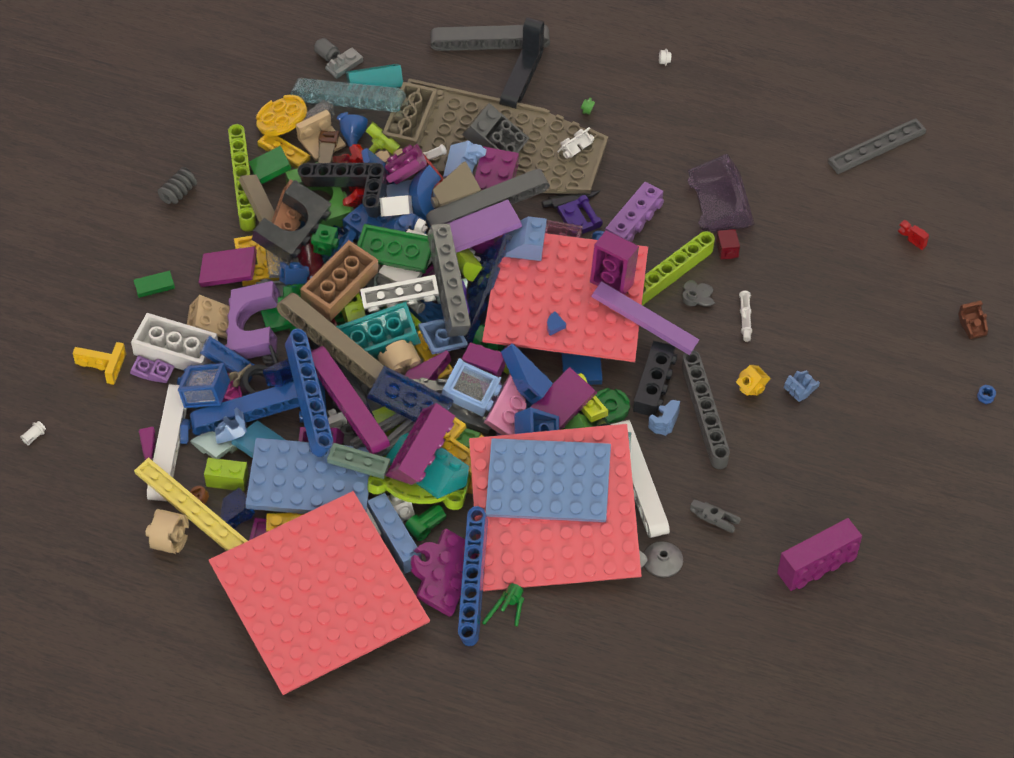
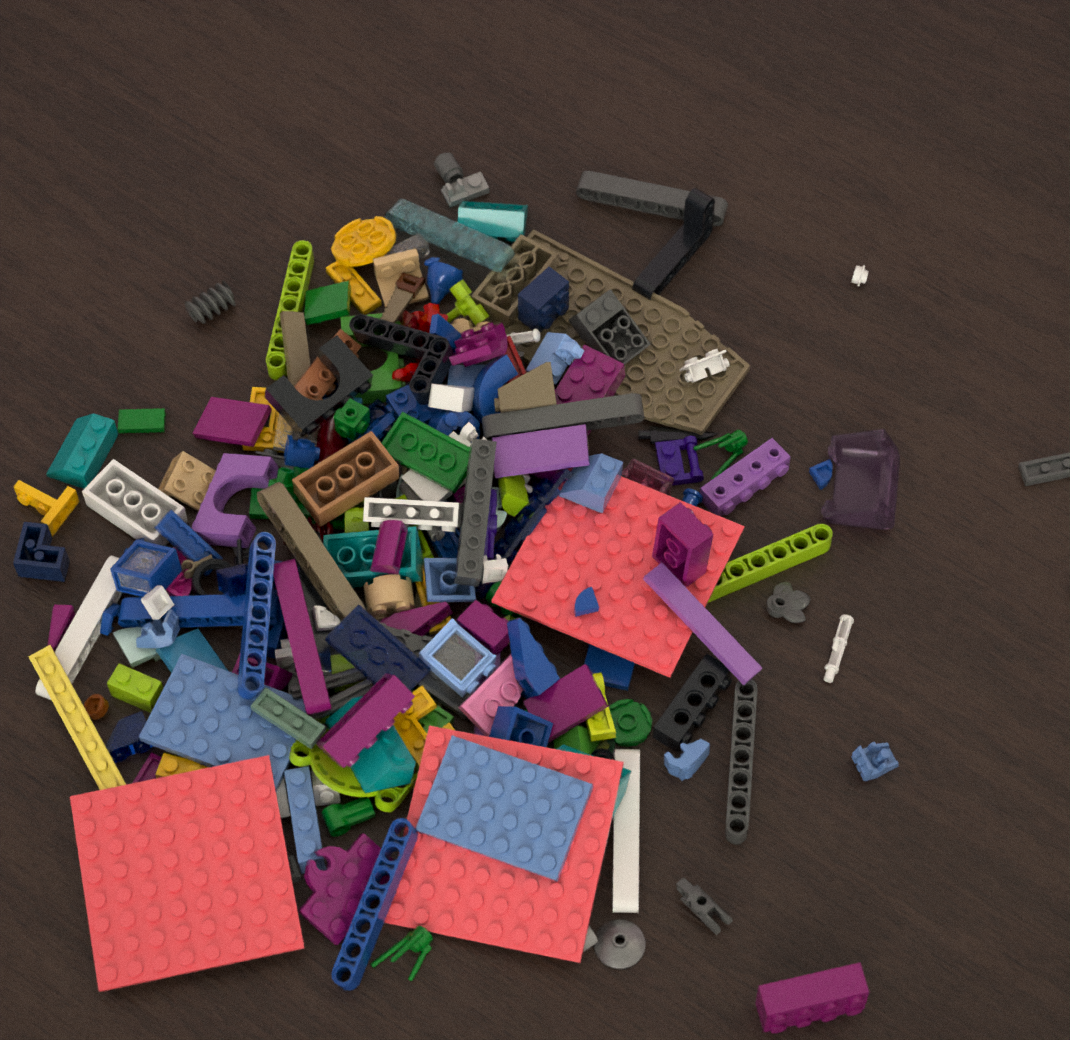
camera: 20 degrees right, 5 degrees up
medium lavender slope [130,355,175,383] -> none
tan brick [146,509,189,554] -> none
bright green plate [580,98,595,114] -> none
dark red brick [716,229,740,260] -> none
yellow brick [736,365,771,396] -> none
none -> dark blue brick [13,522,70,582]
none -> teal slope [46,413,119,489]
none -> white tile [141,585,174,620]
none -> white tile [312,606,342,631]
none -> magenta brick [370,520,408,574]
none -> white tile [481,554,508,583]
none -> dark blue brick [518,267,569,333]
none -> green plant [693,430,748,480]
none -> blue tile [809,459,833,490]

